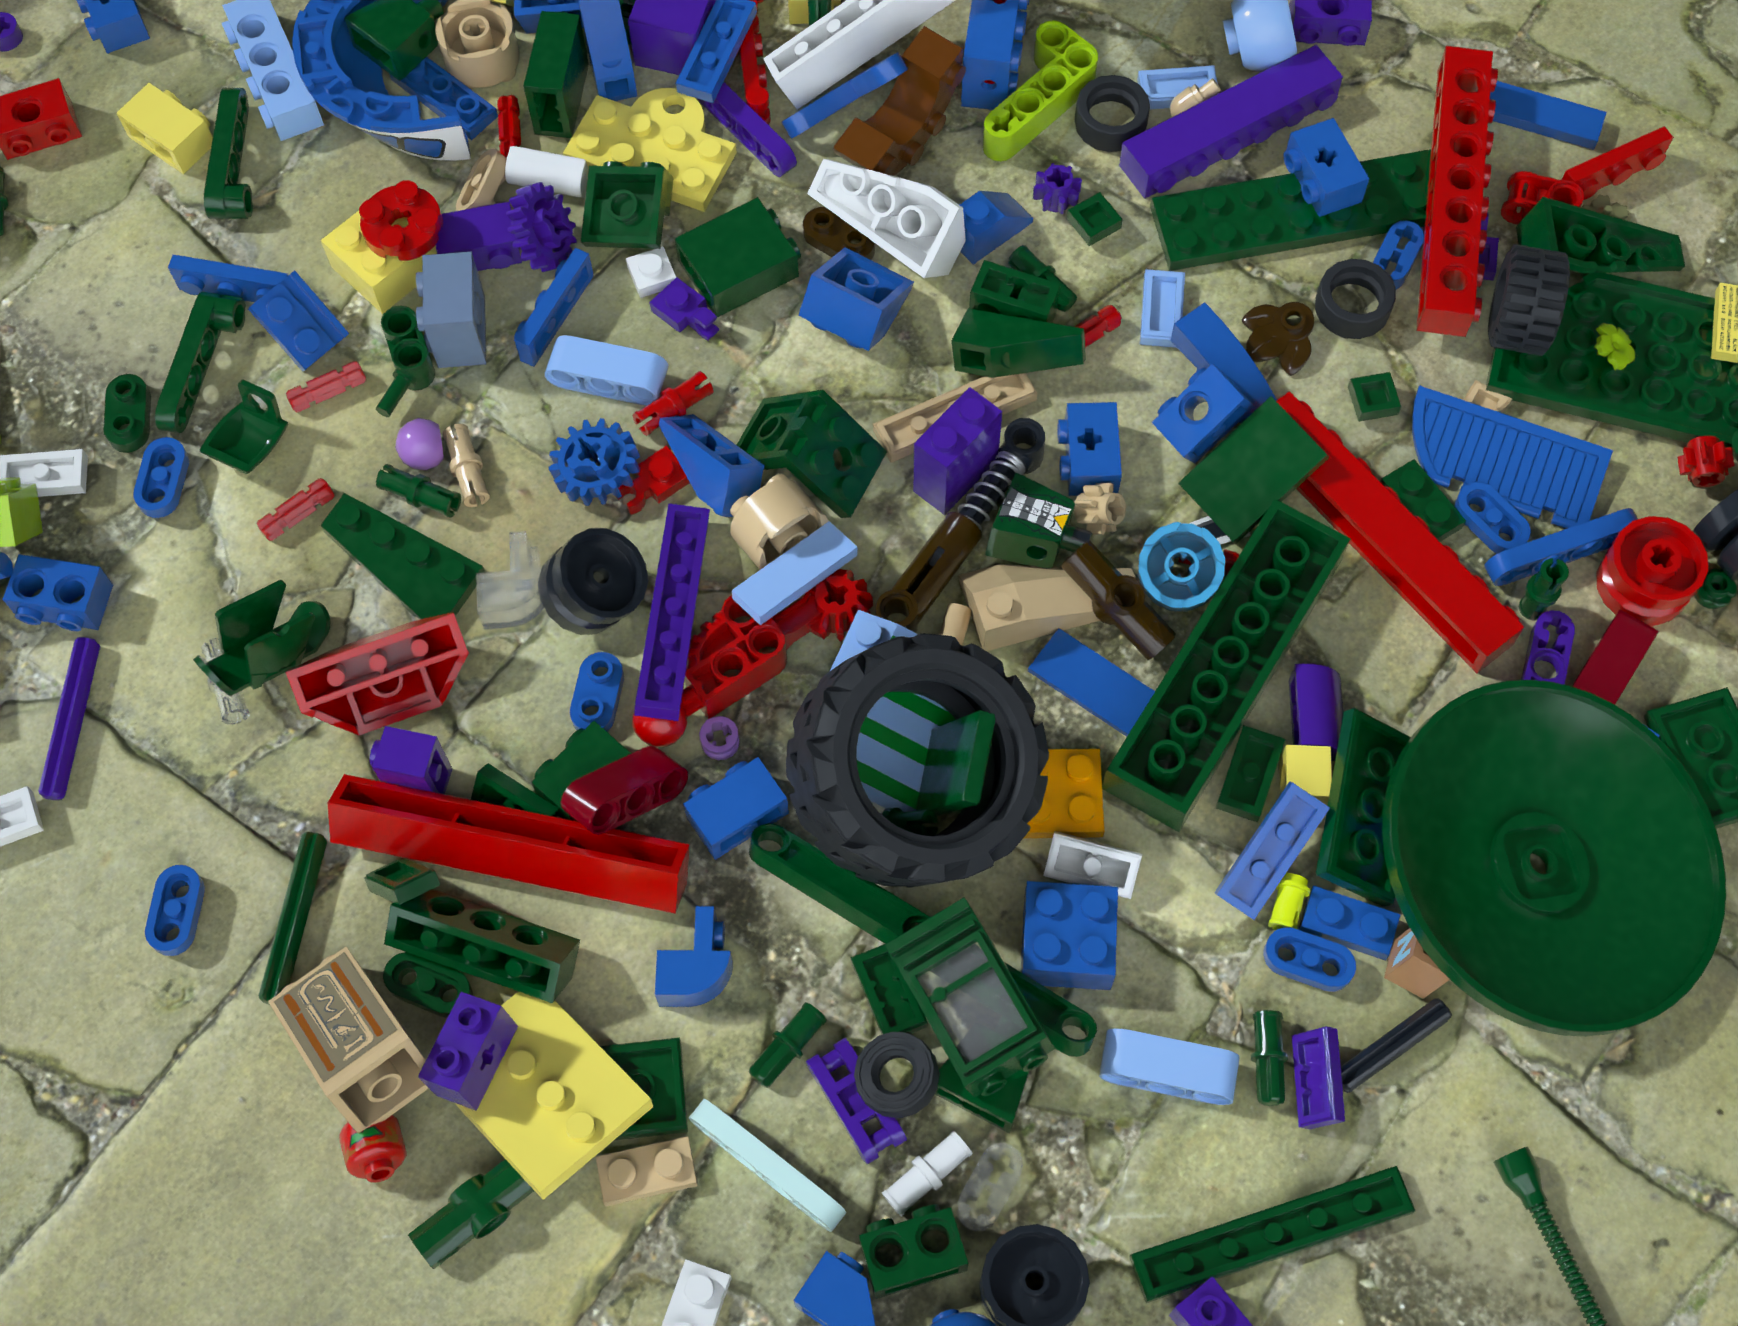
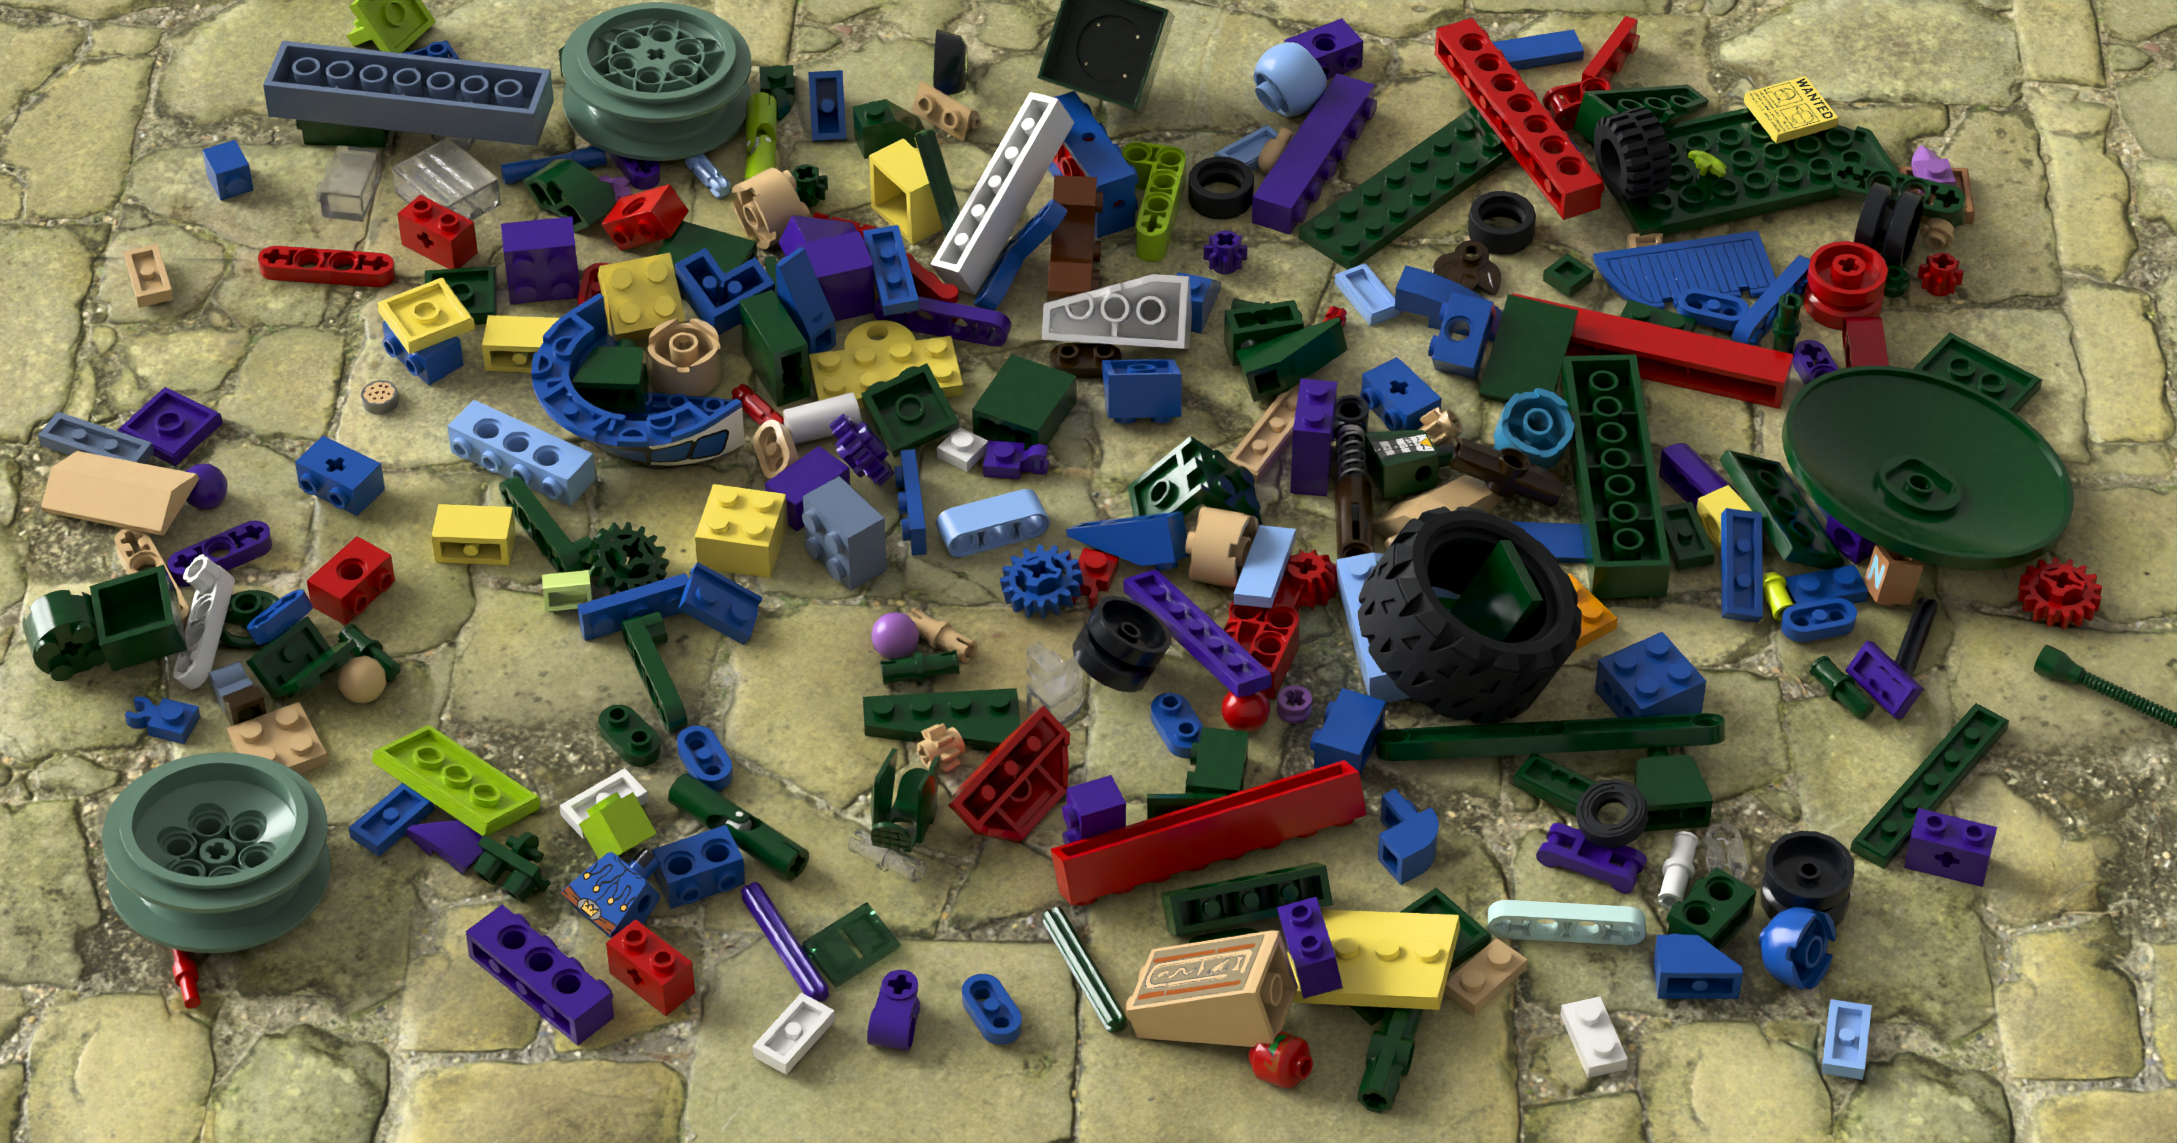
camera: 35 degrees left, 20 degrees down
dark green piece [200,379,288,474] -> none
red axle [257,478,335,541] -> none
red axle [286,361,366,412] -> none
red plate [359,180,443,261] -> none
dark green tile [364,858,440,905] -> none
dark green beam [376,305,435,418] -> none
dark red beam [561,745,688,835] -> none
red pin [632,371,714,436] -> none
dark green axle [748,1002,827,1088] -> none
dark green door [885,897,1055,1098] -> none
white brick [1043,831,1142,899] -> none
dark green plate [1067,192,1123,246] -> none
light blue beam [1099,1028,1240,1105] -> none
blue brick [1284,118,1369,217] -> none
blue beam [1373,220,1424,290] -> none
red gear [1677,436,1735,487] -> none
none -> yellowish green piece [542,570,592,612]
none -> dark green gear [585,522,669,595]
none -> dark green piece [668,773,809,881]
none -> clear green piece [802,902,901,988]
none -> dark purple piece [867,970,920,1051]
none -> tan gear [917,724,966,773]
none -> red gear [2017,557,2102,629]

